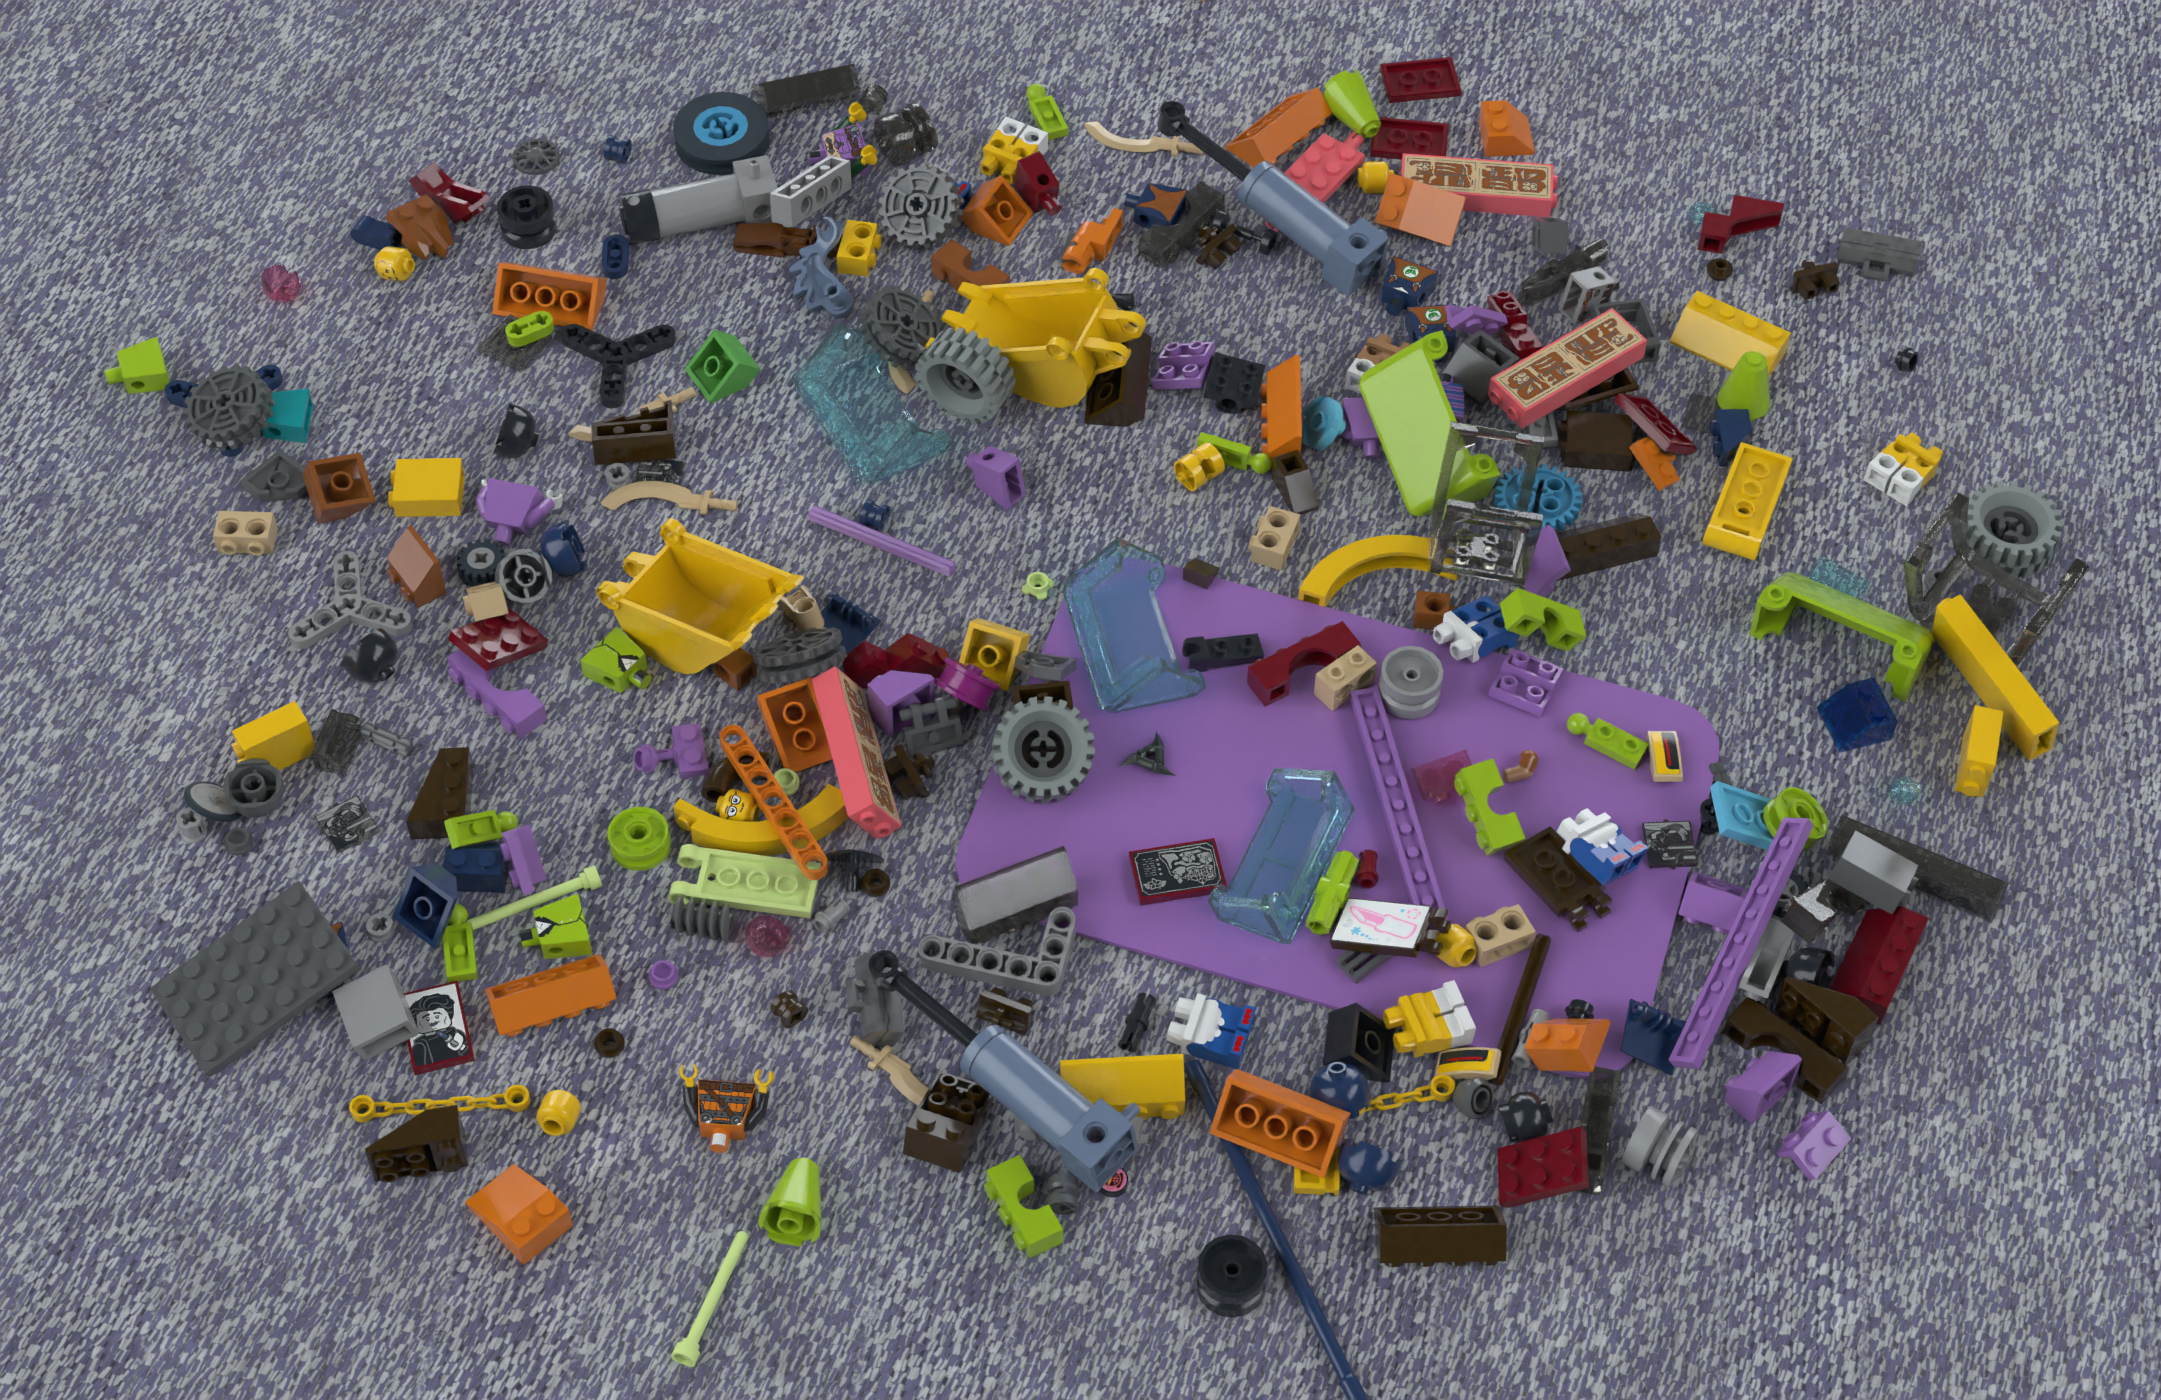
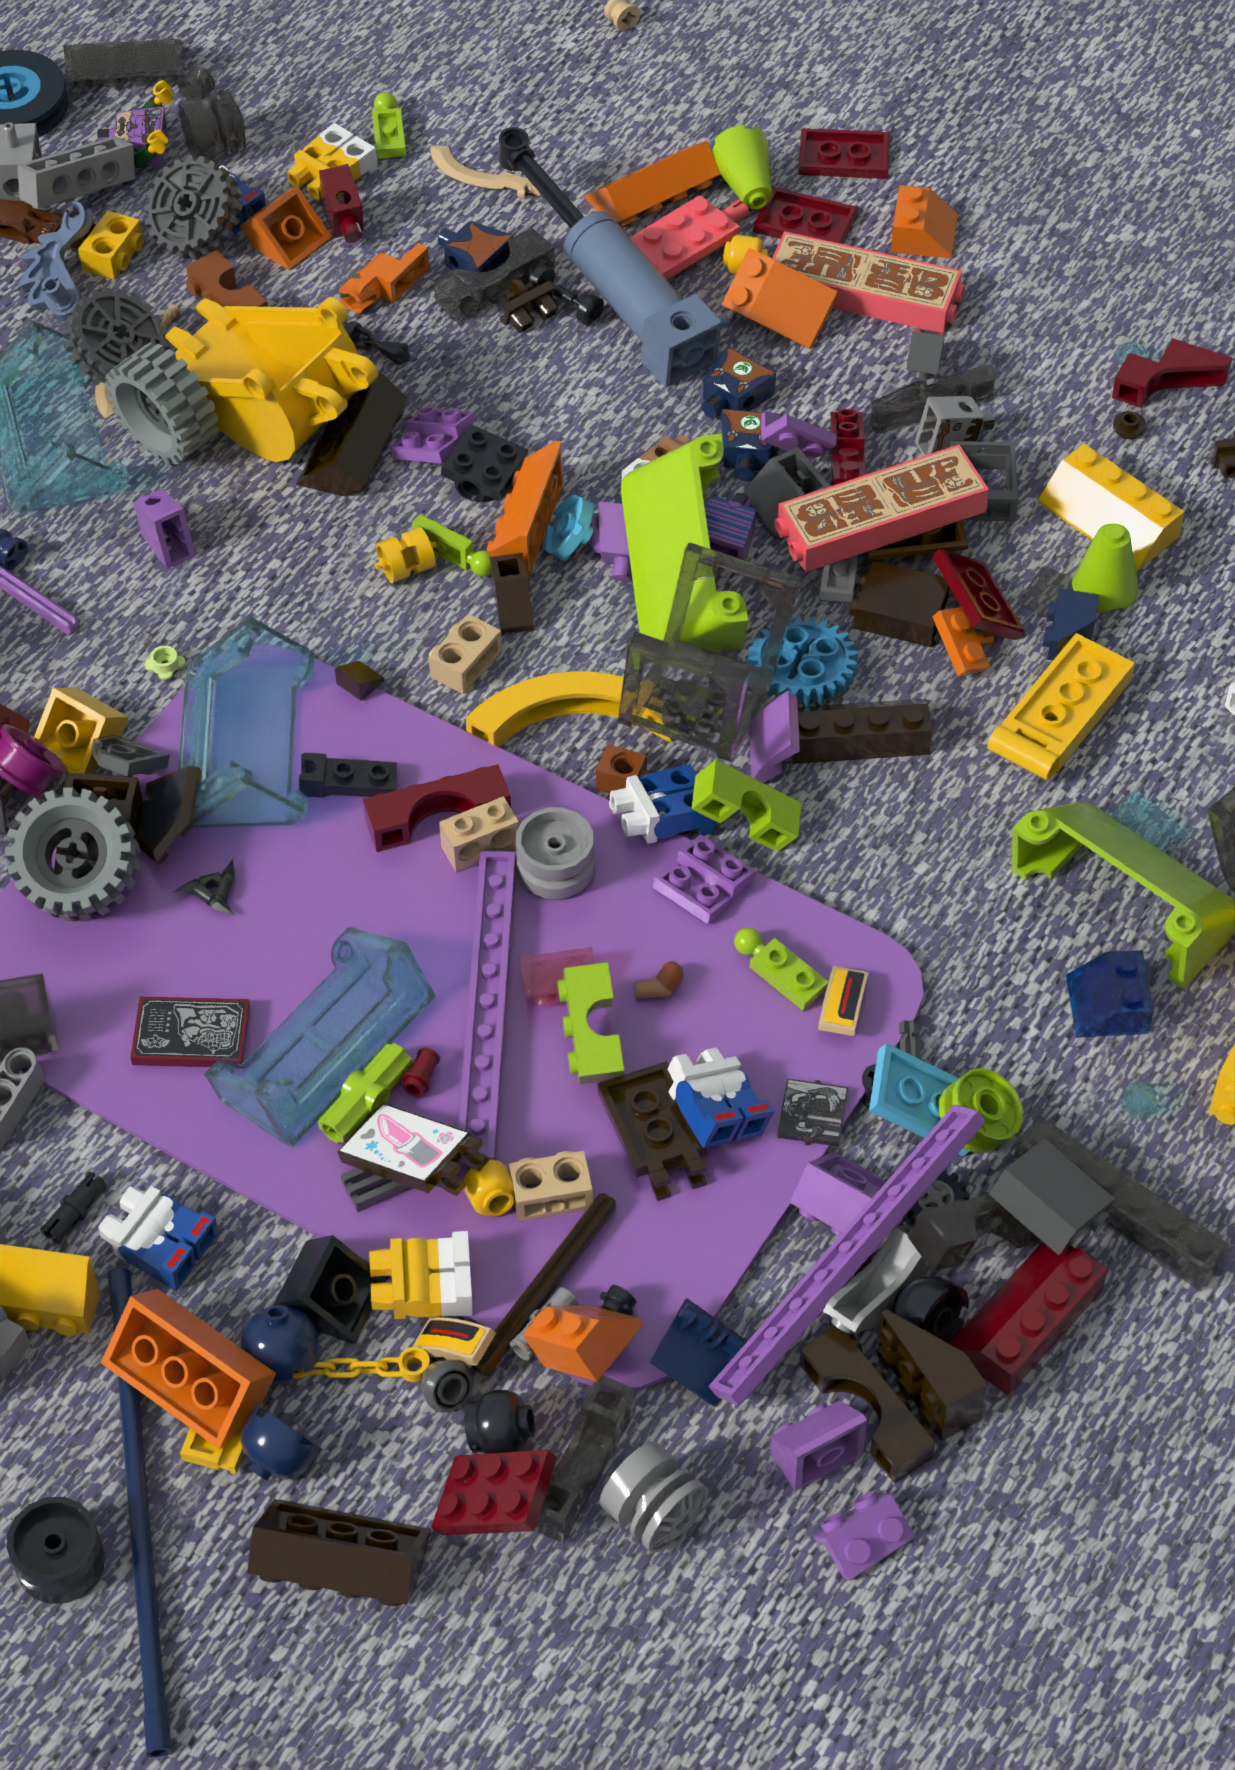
camera: 15 degrees right, 0 degrees up
none -> tile [136,766,202,865]

